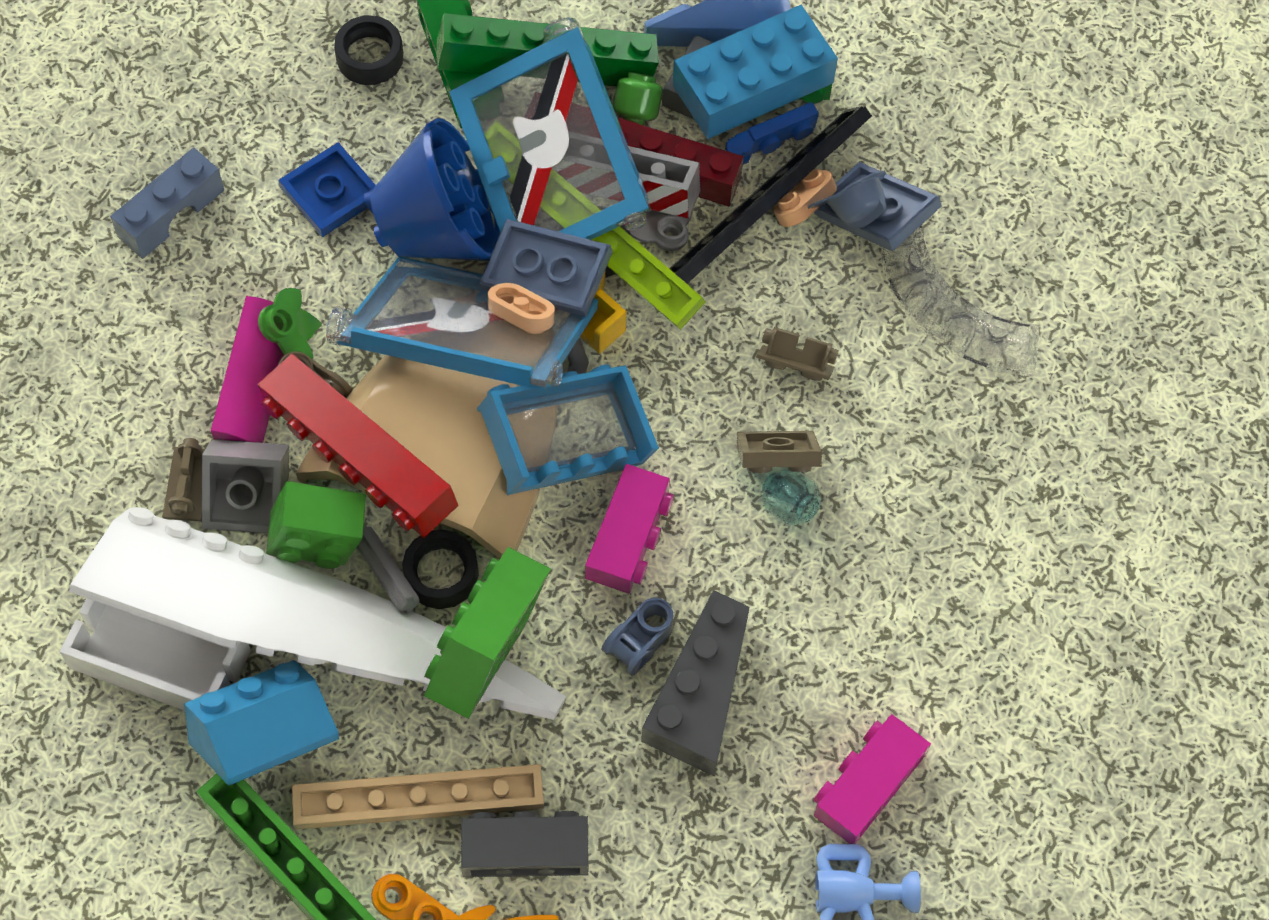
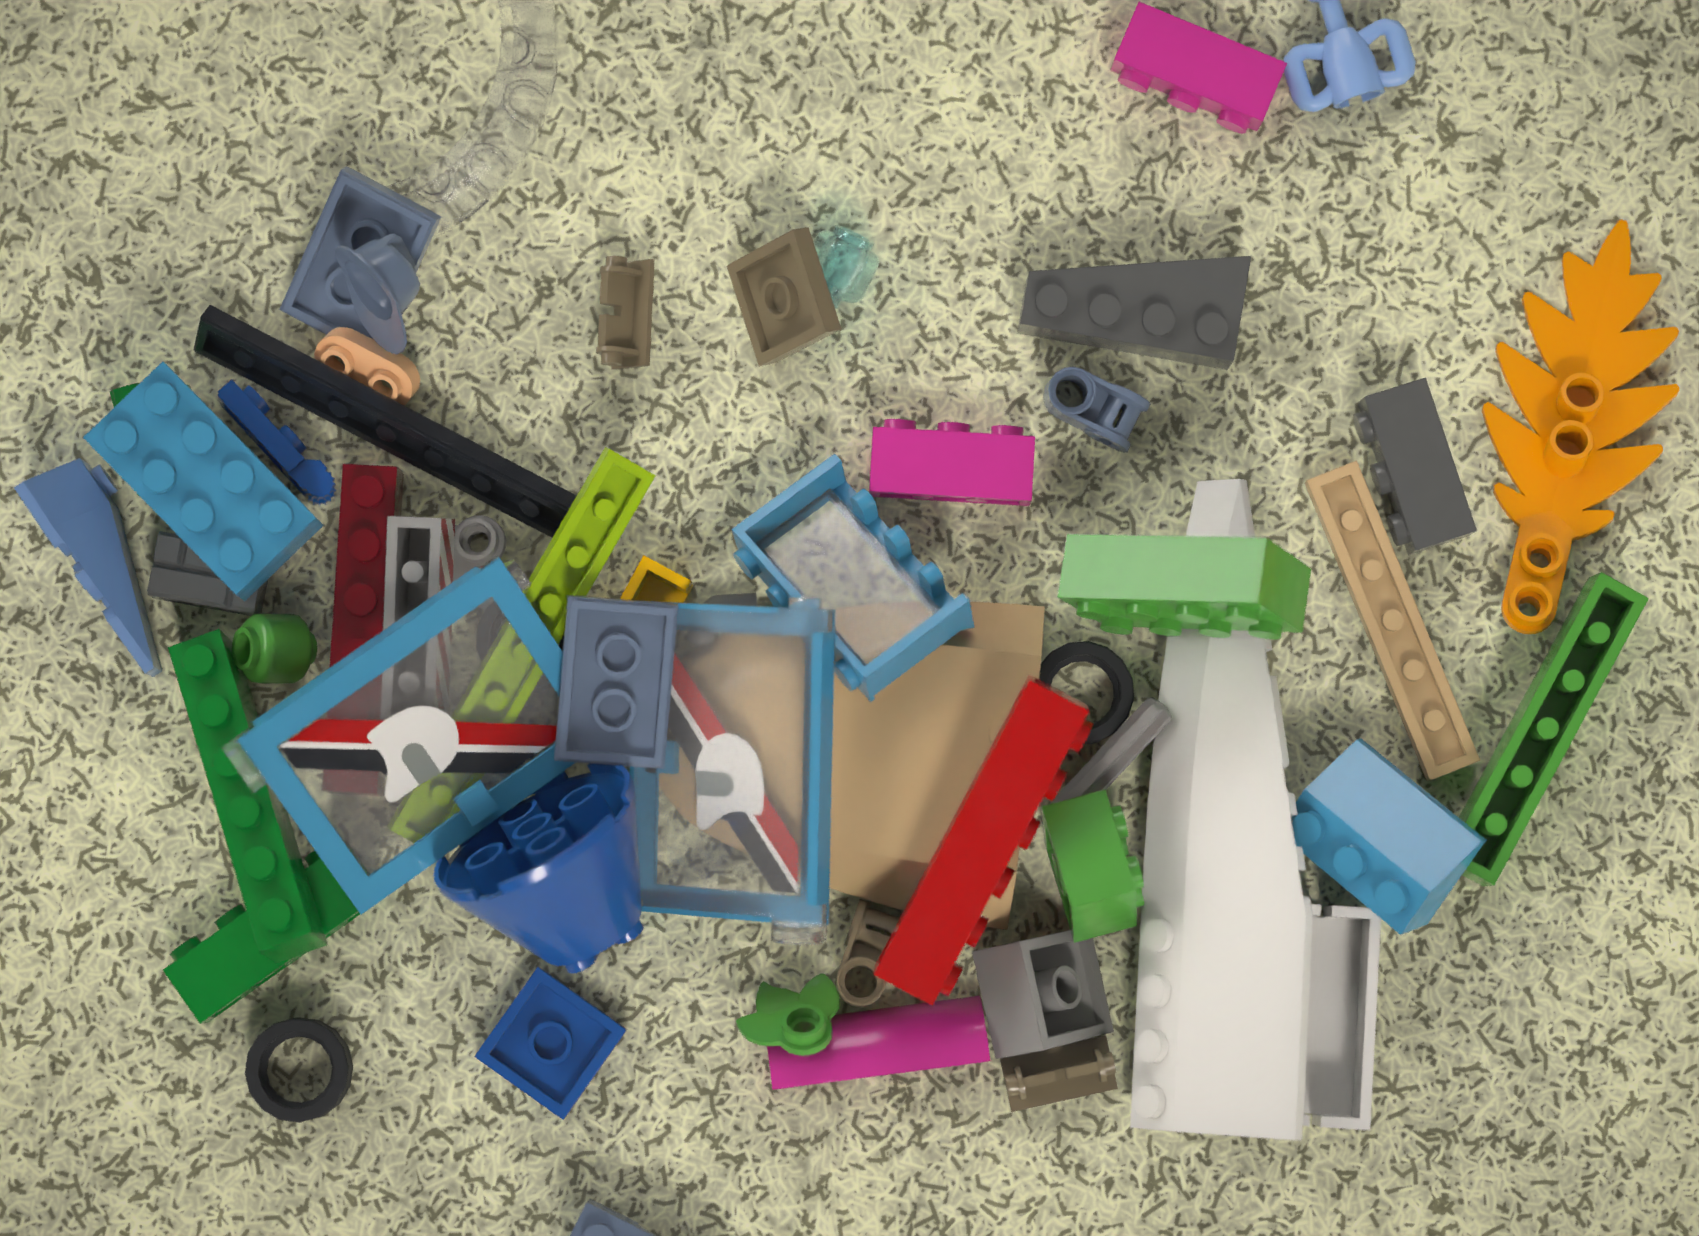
camera: 110 degrees left, 20 degrees up
light nougat plate [488,283,555,334] -> none

